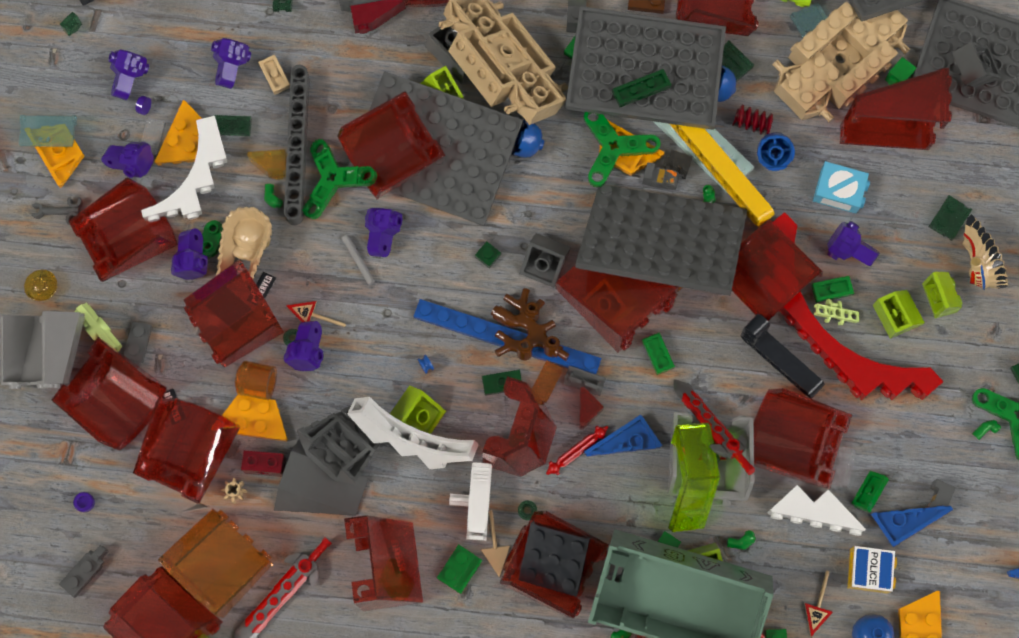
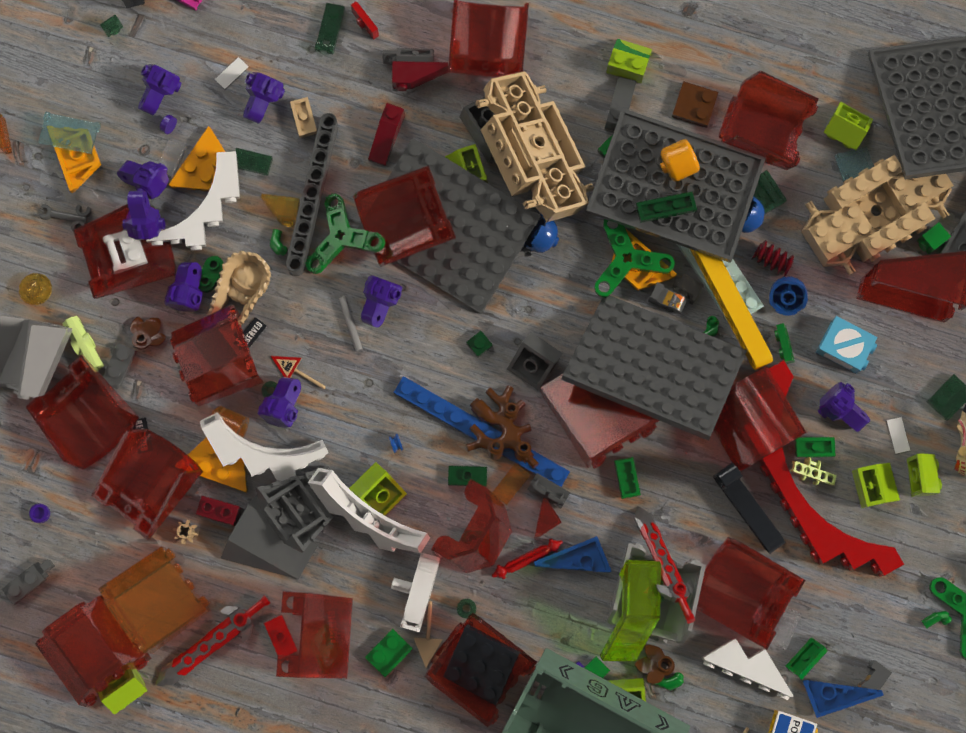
camera: 10 degrees right, 5 degrees up
none -> white plate [103,230,148,274]
none -> dark purple piece [122,191,165,240]
none -> reddish brown plate [130,317,166,350]
none -> white arch [200,412,329,481]
none -> white sticker [215,57,248,89]
none -> red plate [264,615,298,660]
none -> dark red slope [368,103,405,166]
none -> reddish brown plate [635,645,675,684]
none -> light orange head [660,139,700,182]
none -> green plate [774,323,795,364]
none -> white sticker [887,417,910,454]

